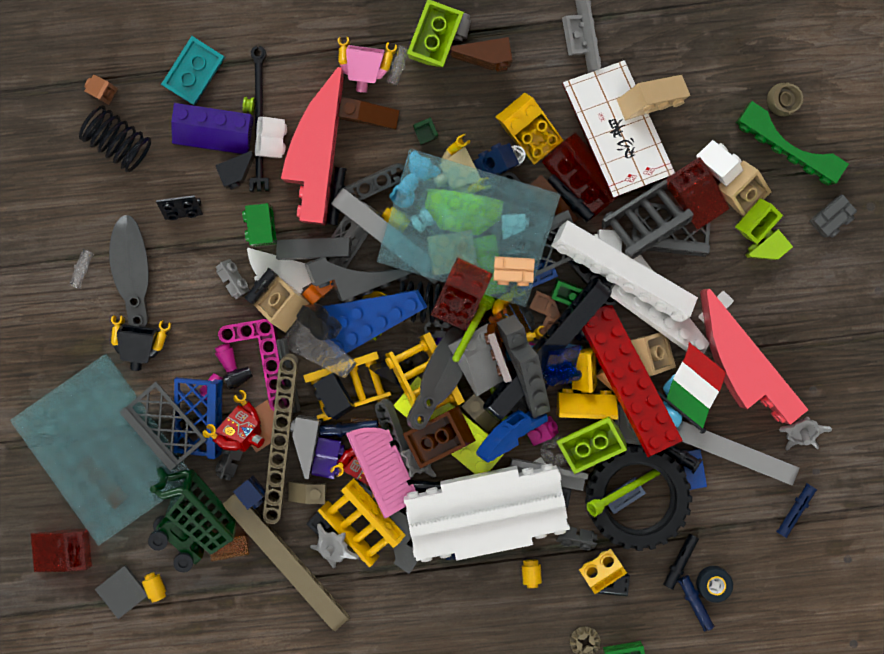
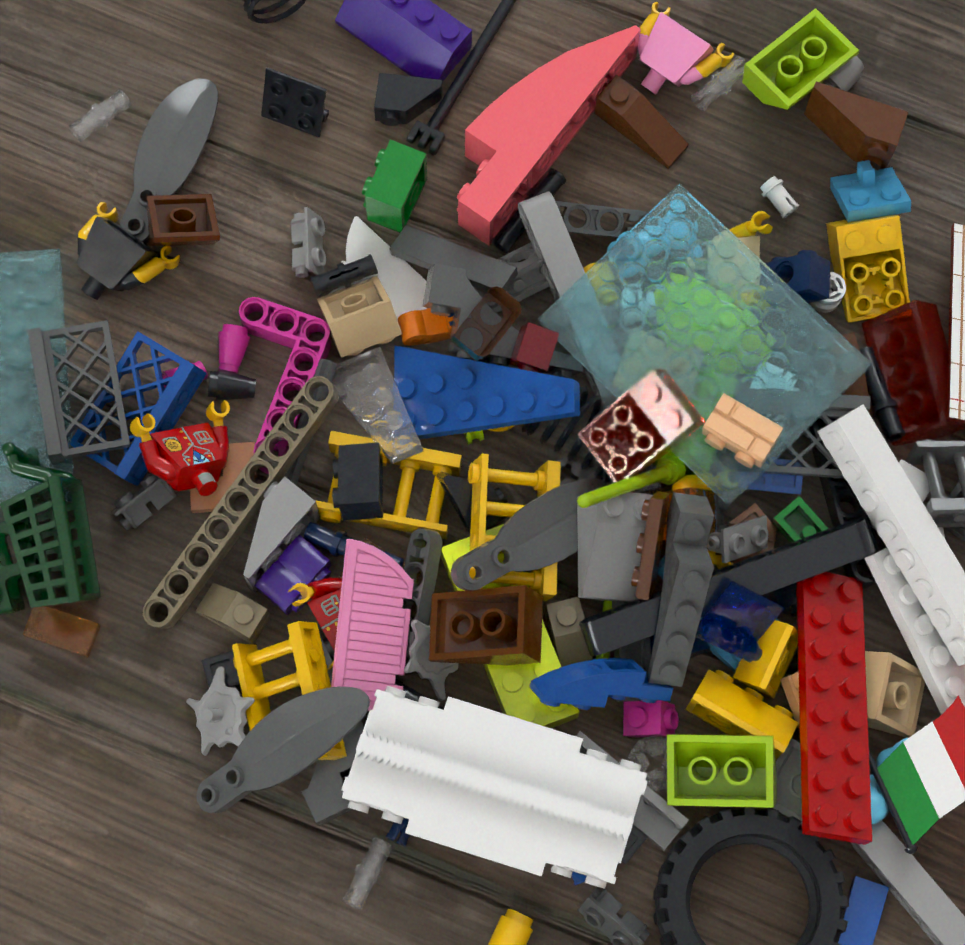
camera: 25 degrees right, 15 degrees down
dark tan beam [223,494,350,631] -> none
dark blue brick [233,476,266,510] -> none
lime bush [242,97,255,115] -> none
white brick [255,117,287,158] -> none
clear smoke brick [297,304,342,341] -> none
dark green panel [413,117,438,145] -> none
lime piece [587,469,660,517] -> none
sand blue plate [605,477,646,514] -> none
black pin [662,446,703,474] -> none
none -> reddish brown slope [147,194,220,247]
none -> dark grey plant [197,687,370,813]
none -> clear pin [342,837,393,911]
none -> reddish brown piece [450,286,522,361]
none -> dark red brick [509,322,559,373]
none -> light grey hinge [706,515,768,563]
none -> white pin [760,176,800,218]
none -> dark azure hinge [830,160,911,222]

